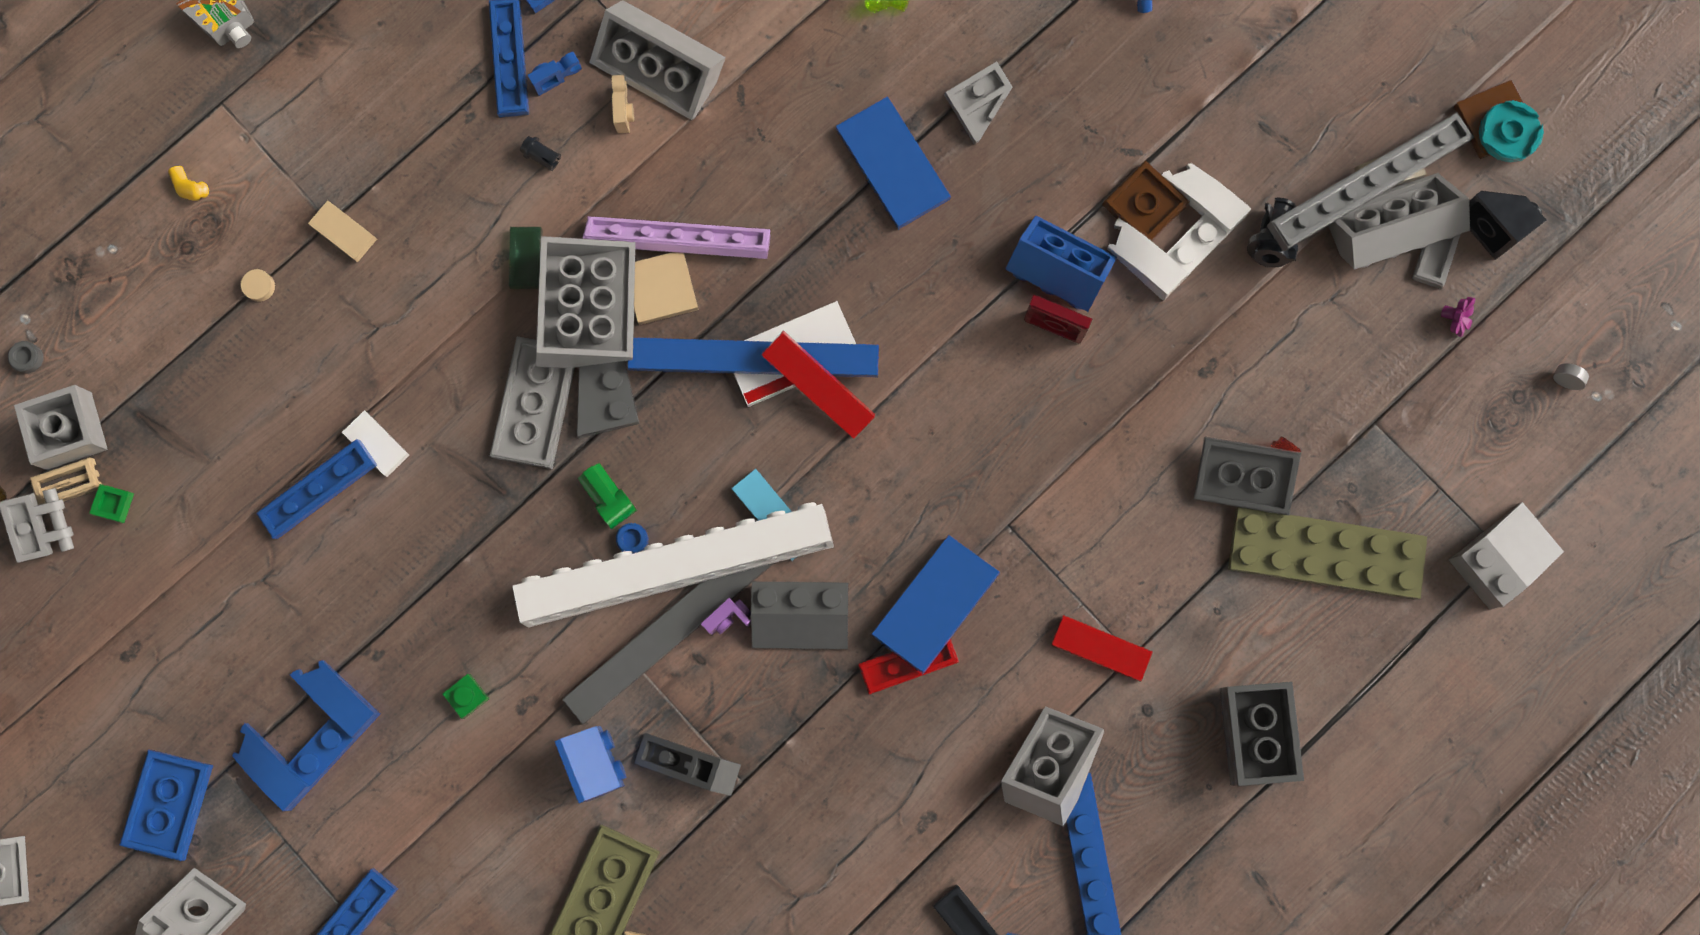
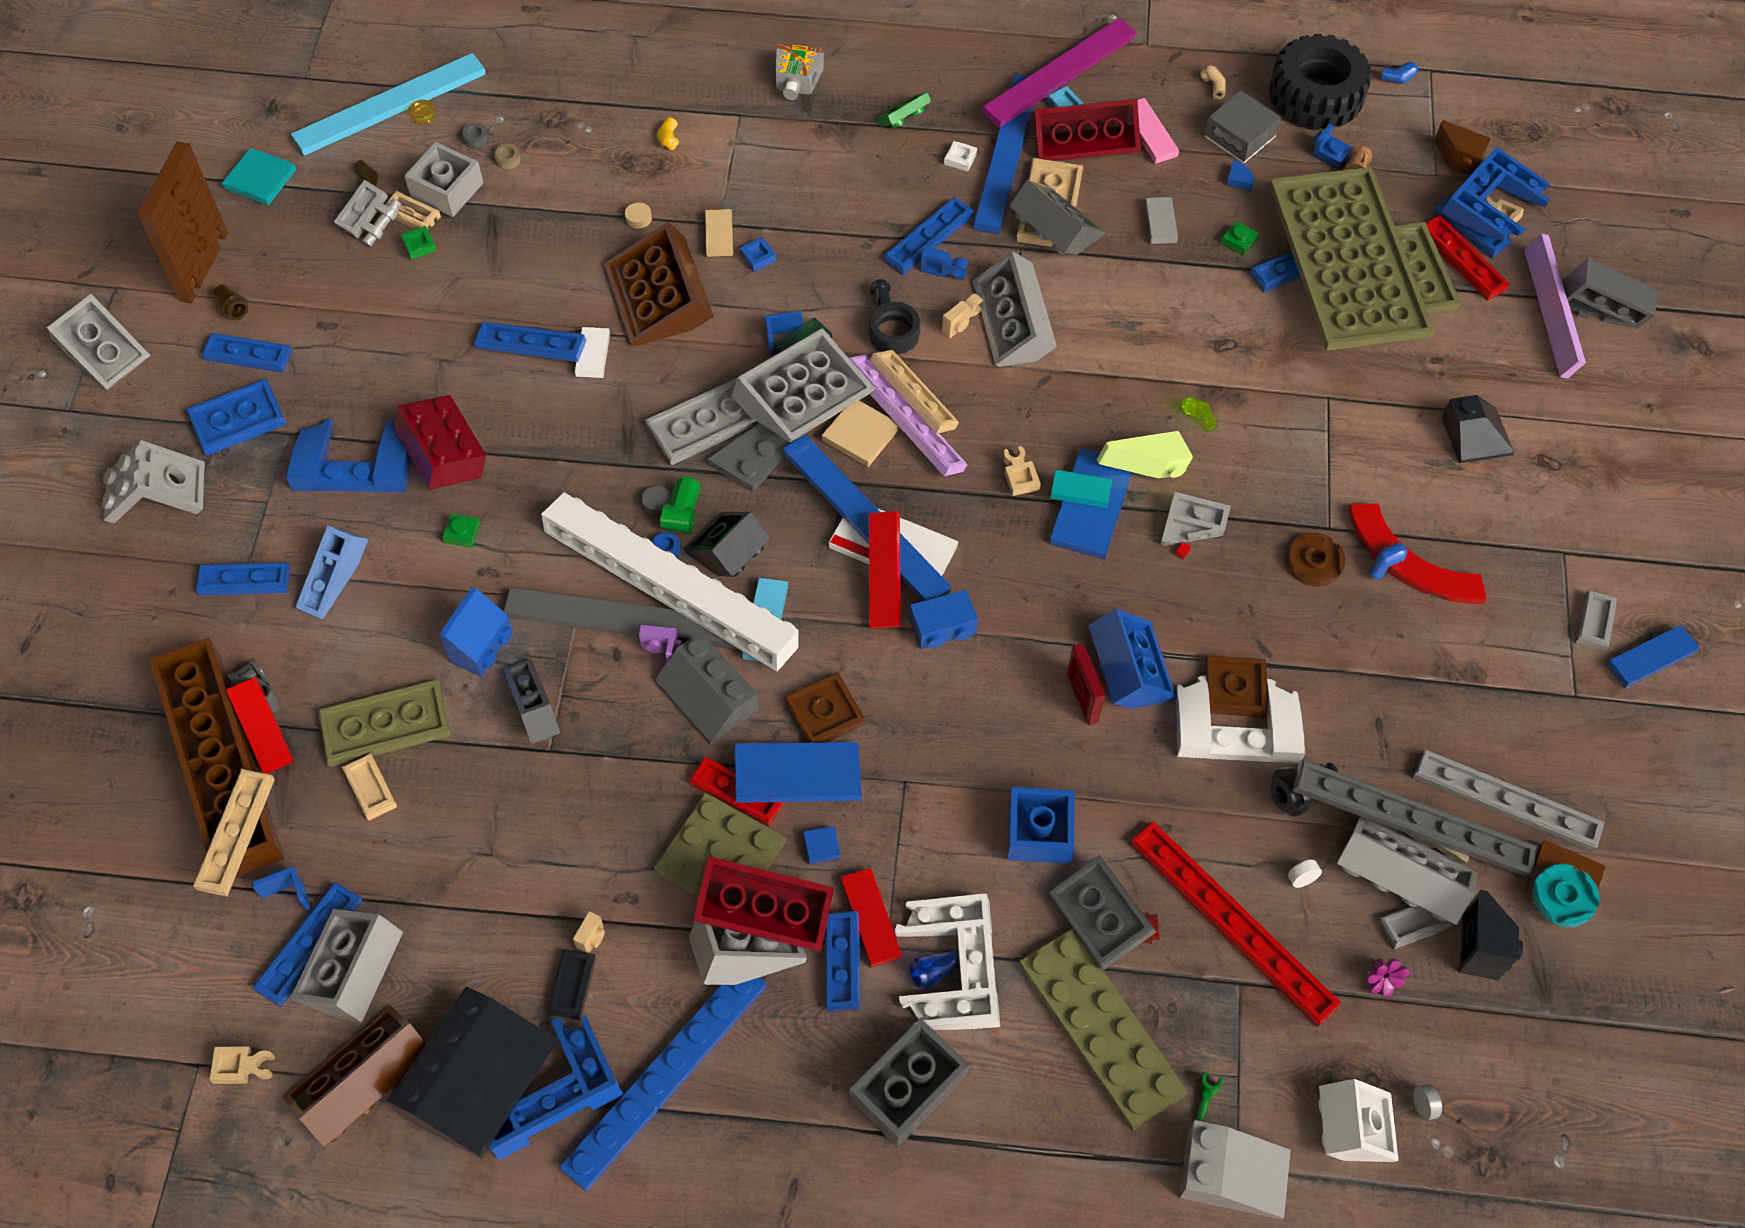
camera: 45 degrees right, 20 degrees down
none -> blue tile [202,333,292,373]
none -> dark brown cone [213,285,248,320]
none -> medium blue slope [295,525,368,619]
none -> dark red brick [394,395,486,490]
none -> dark tan tile [494,144,521,169]
none -> tan plate [573,911,605,953]
none -> reddish brown slope [604,222,714,346]
none -> dark grey tile [642,486,671,515]
none -> olive plate [654,793,786,896]
none -> black slope [684,512,770,577]
none -> dark red slope [693,856,834,952]
none -> blue tile [740,237,776,272]
none -> blue bracket [765,312,803,356]
none -> reddish brown tile [784,672,866,743]
none -> blue tile [804,826,841,865]
none -> blue tile [825,911,860,1012]
none -> black tyre [869,301,920,354]
none -> tan tile [869,350,959,434]
none -> white wedge [895,893,1000,1030]
none -> blue brick [909,590,978,649]
none -> clear blue cone [909,950,960,989]
none -> tan plate [1003,446,1041,496]
none -> blue brick [1007,787,1075,864]
none -> teal tile [1050,470,1112,508]
none -> yellowish green slope [1097,431,1193,478]
none -> red tile [1130,821,1342,1027]
none -> red piece [1175,542,1192,560]
none -> green hand [1195,1071,1222,1122]
none -> reddish brown tile [1286,532,1346,587]
none -> white tile [1288,859,1322,888]
none -> white slope [1319,1079,1398,1162]
none -> light grey tile [1413,749,1605,852]

